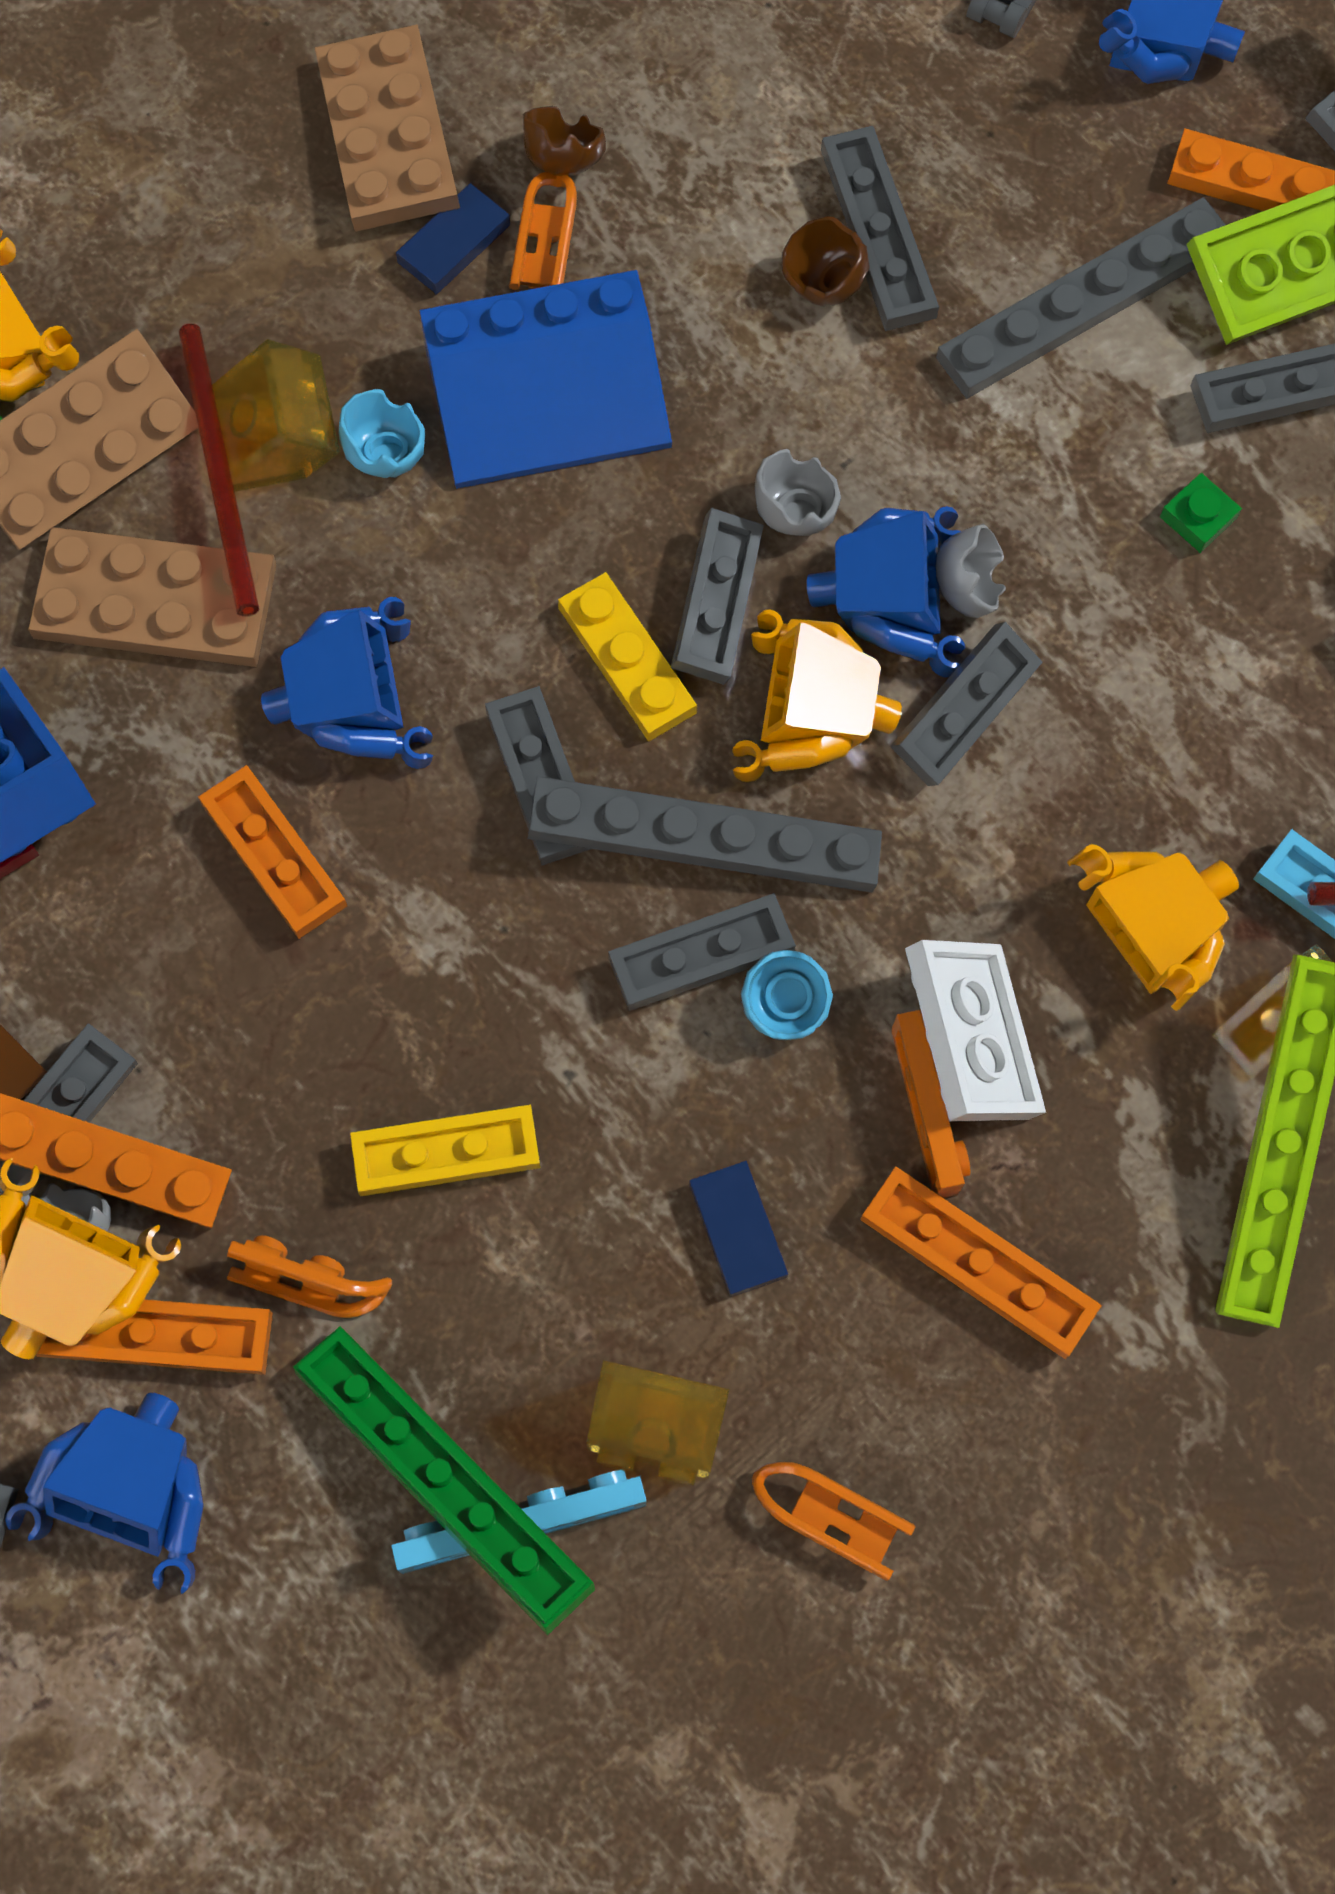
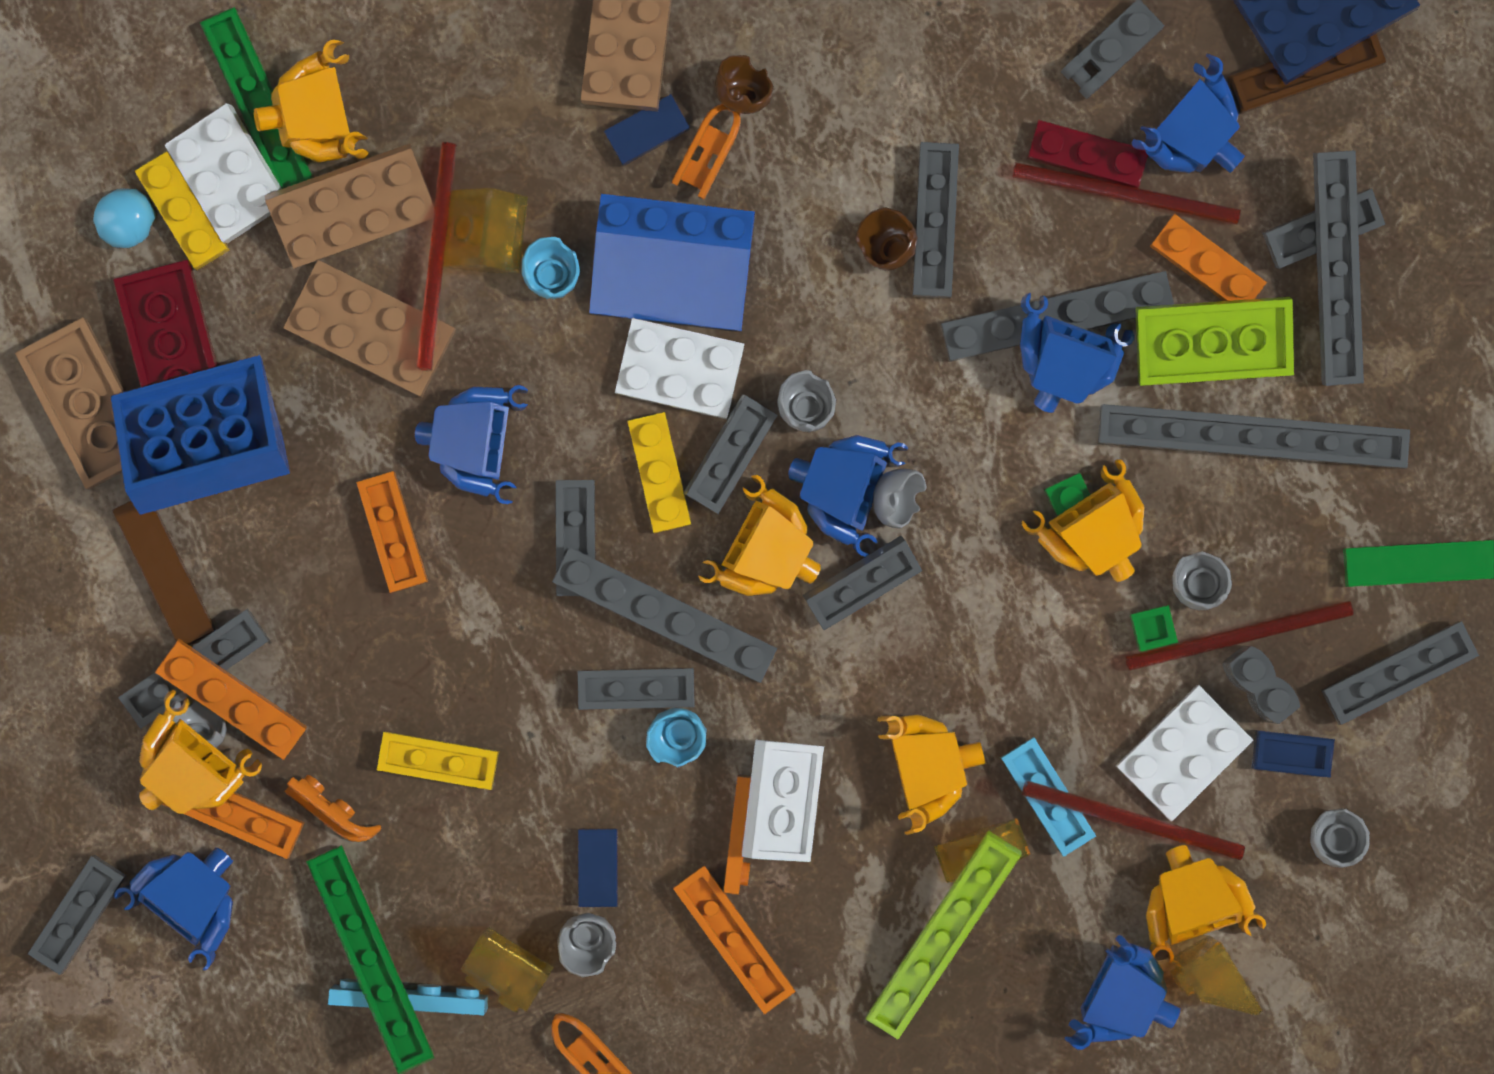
camera: 25 degrees right, 15 degrees up
none -> light grey hair [557,913,616,977]
none -> white plate [615,318,744,419]
none -> clear red piece [1012,162,1241,225]
none -> blue torso [1020,293,1135,413]
none -> light orange torso [1022,459,1144,582]
none -> dark red plate [1027,120,1148,189]

